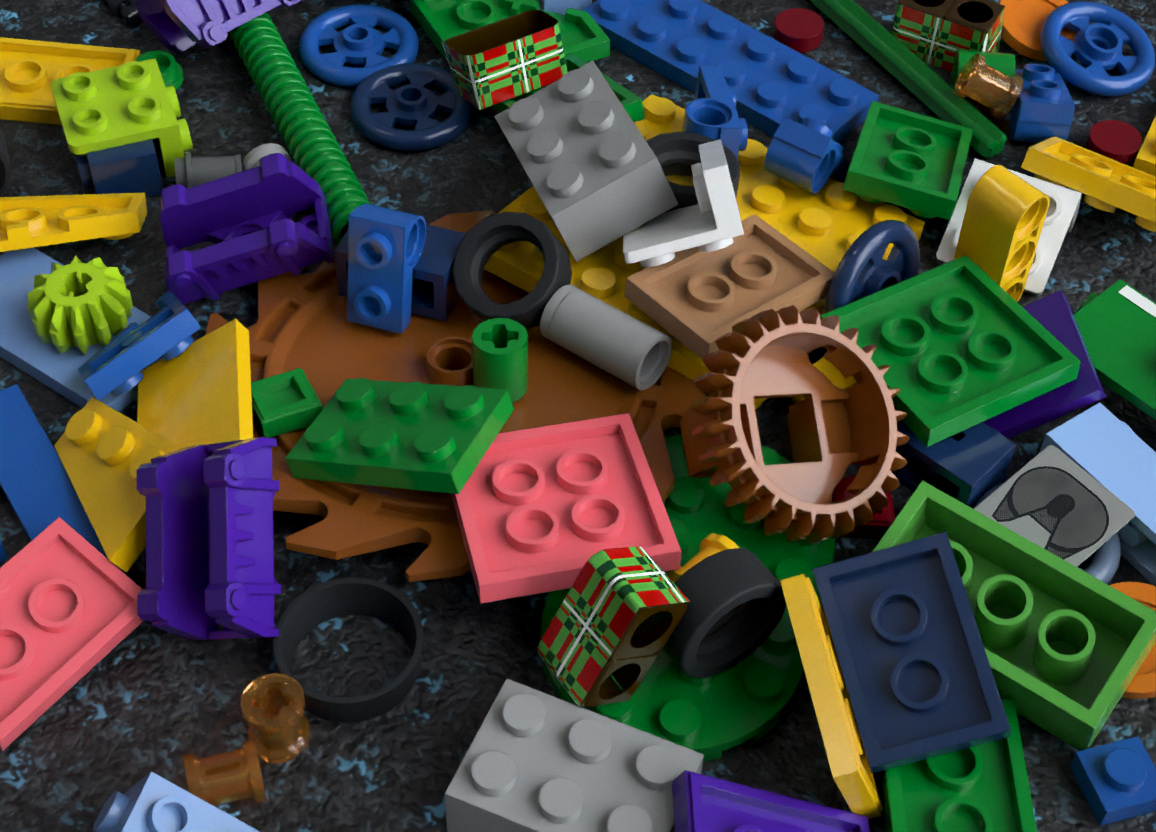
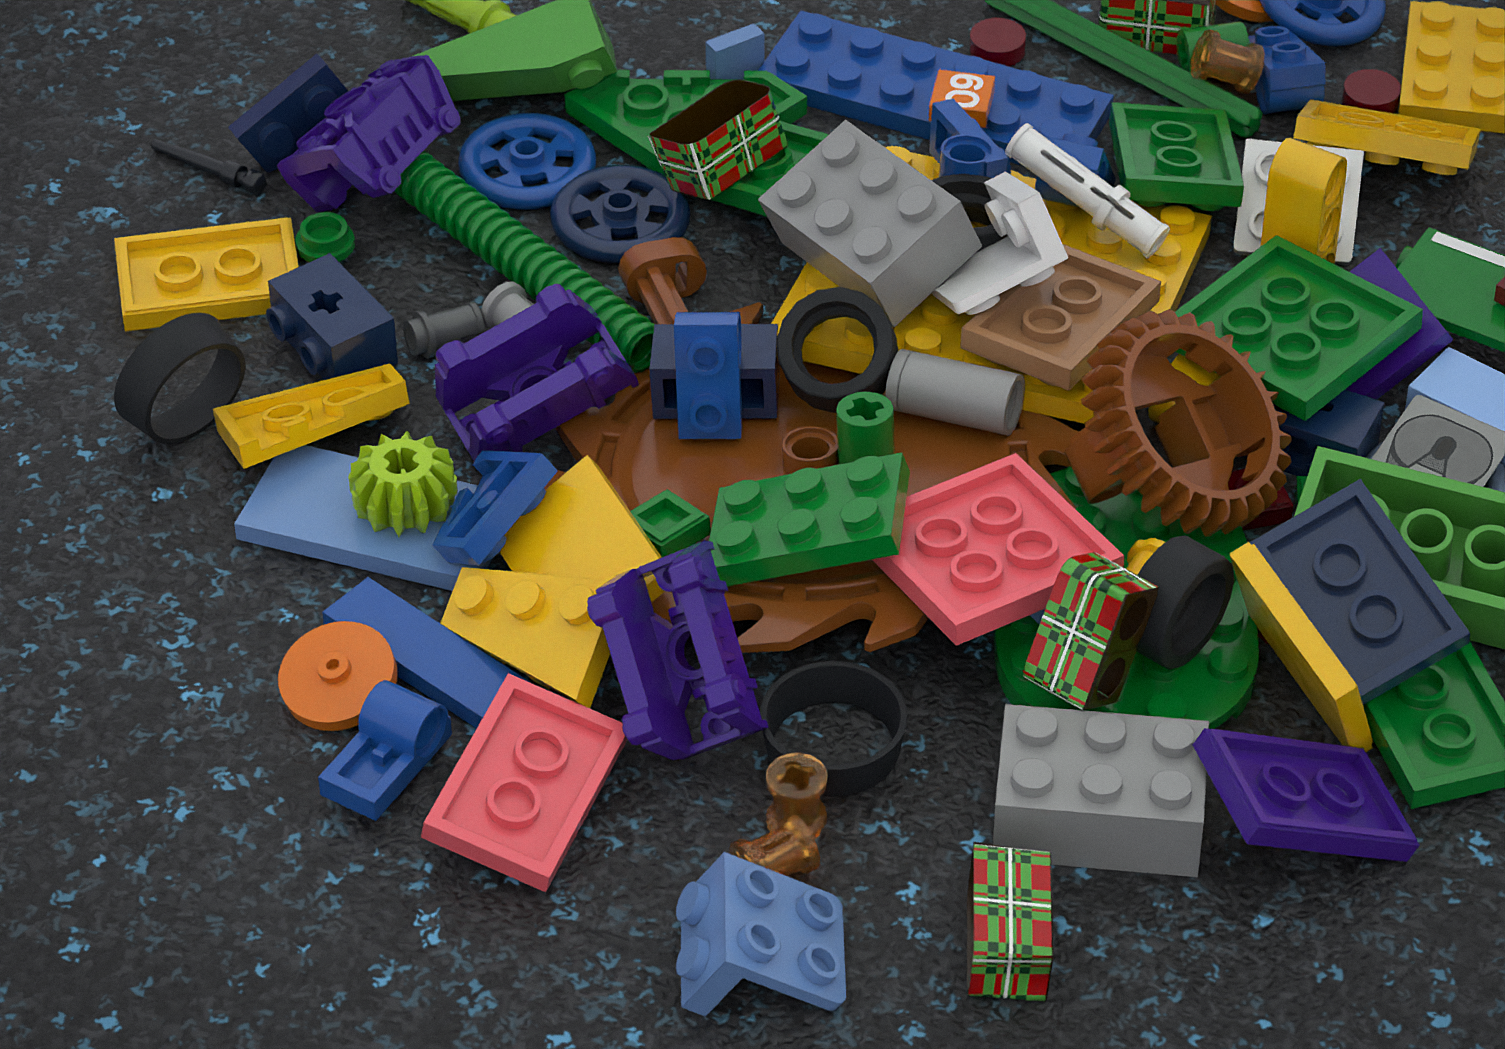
camera: 15 degrees left, 5 degrees down
lime bracket [51,58,193,178] -> none
dark blue plate [825,220,920,314] -> none
none -> dark orange piece [618,238,707,324]
none -> orange tile [929,69,995,128]
none -> white pin [1005,123,1170,259]

